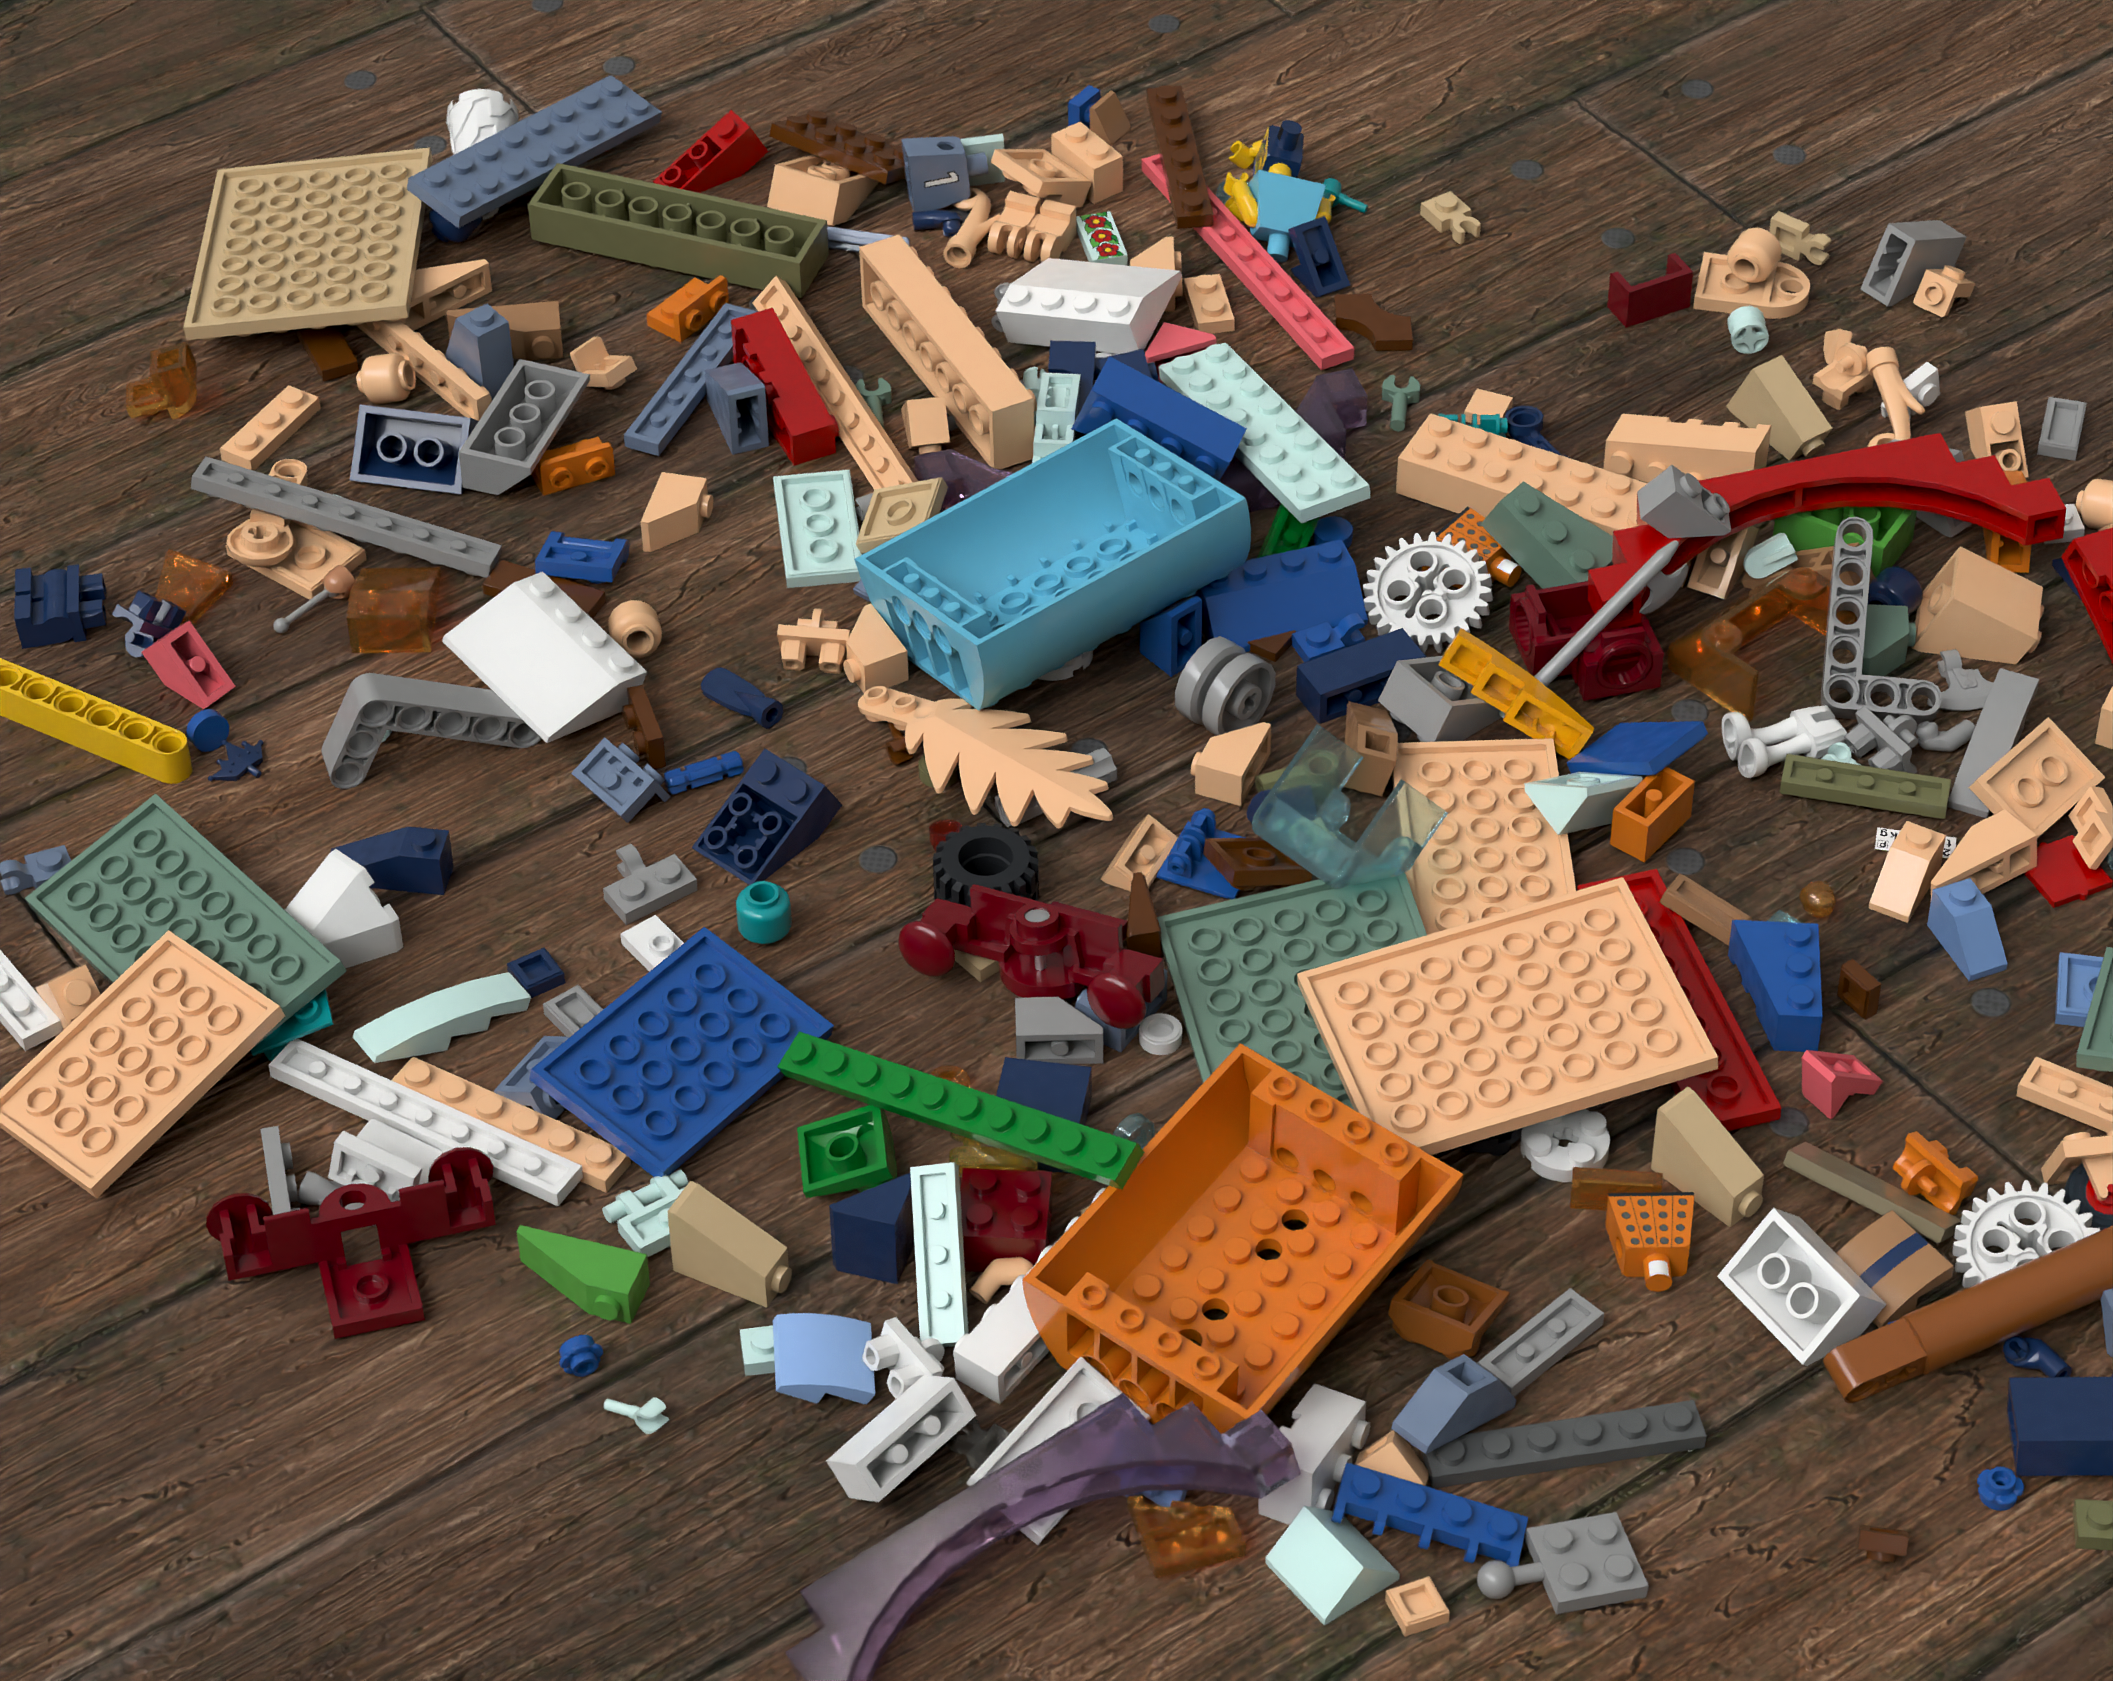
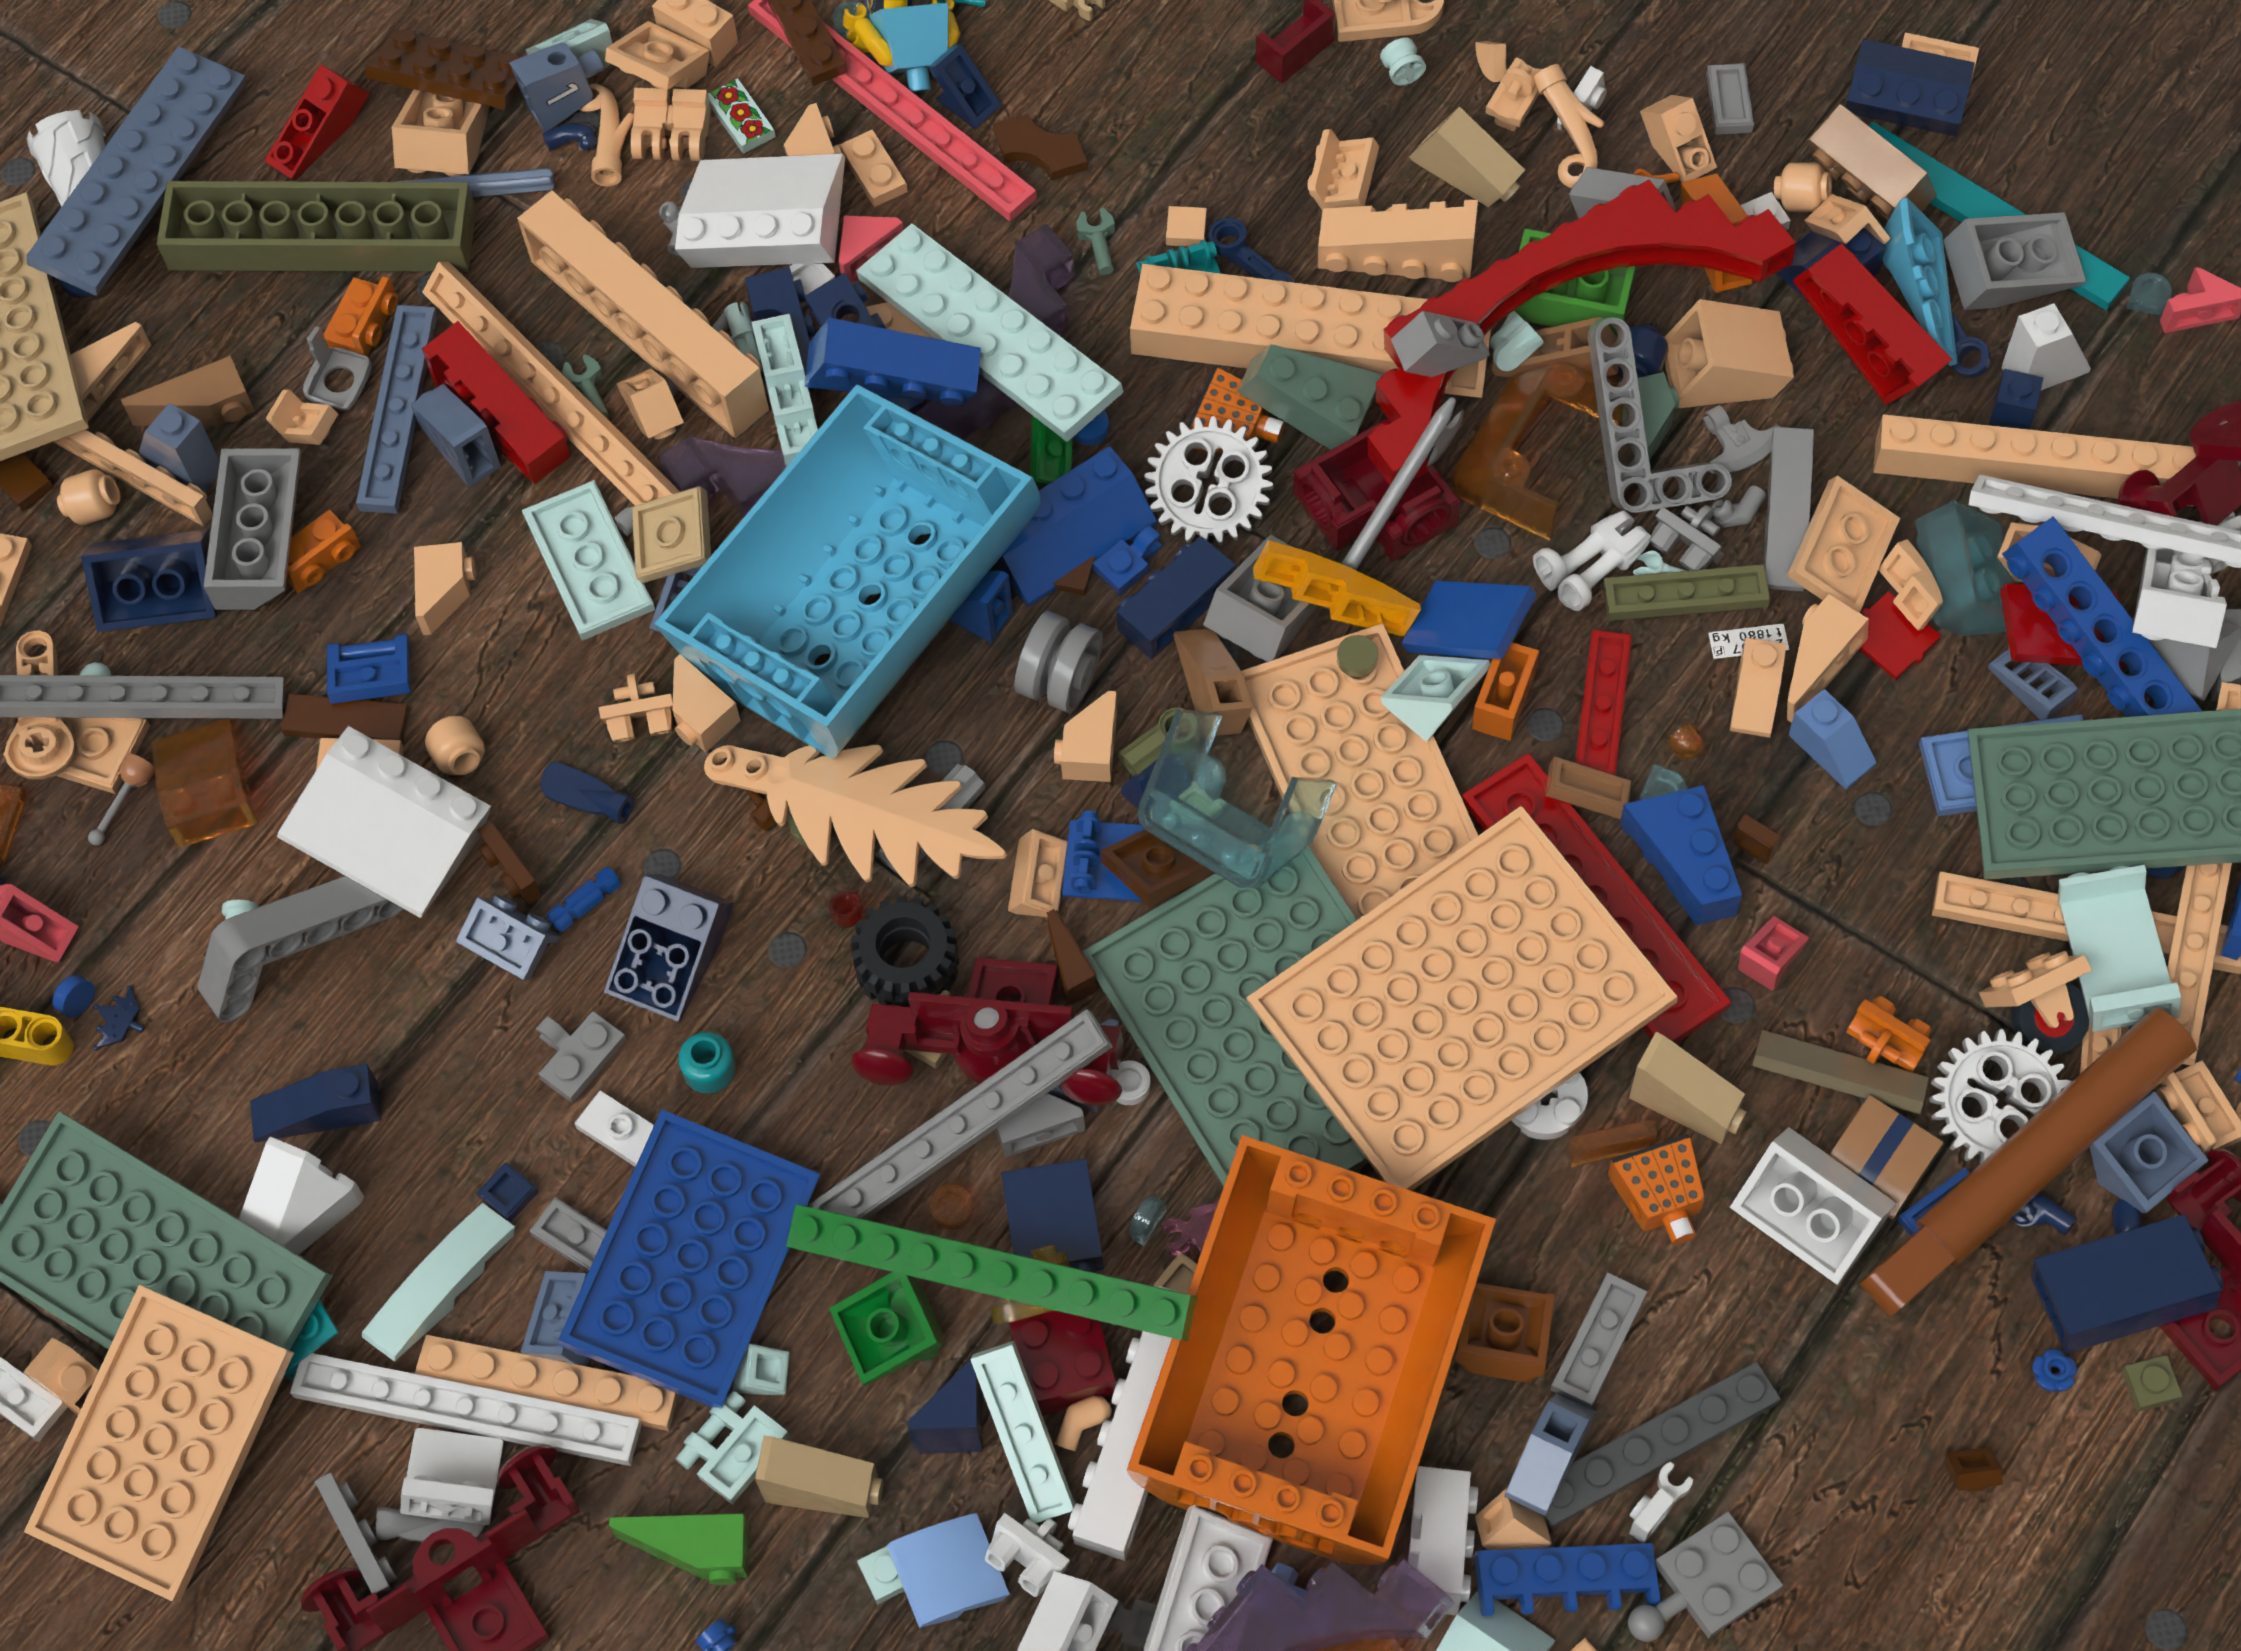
camera: 15 degrees left, 20 degrees up
none -> light grey piece [303,326,372,411]
none -> light aqua slope [733,1344,789,1396]
none -> light grey tile [809,1009,1113,1220]
none -> light nougat bracket [1308,129,1380,211]
none -> olive tile [1337,635,1378,678]
none -> red tile [1575,629,1632,775]
none -> white plate [1629,1462,1693,1543]

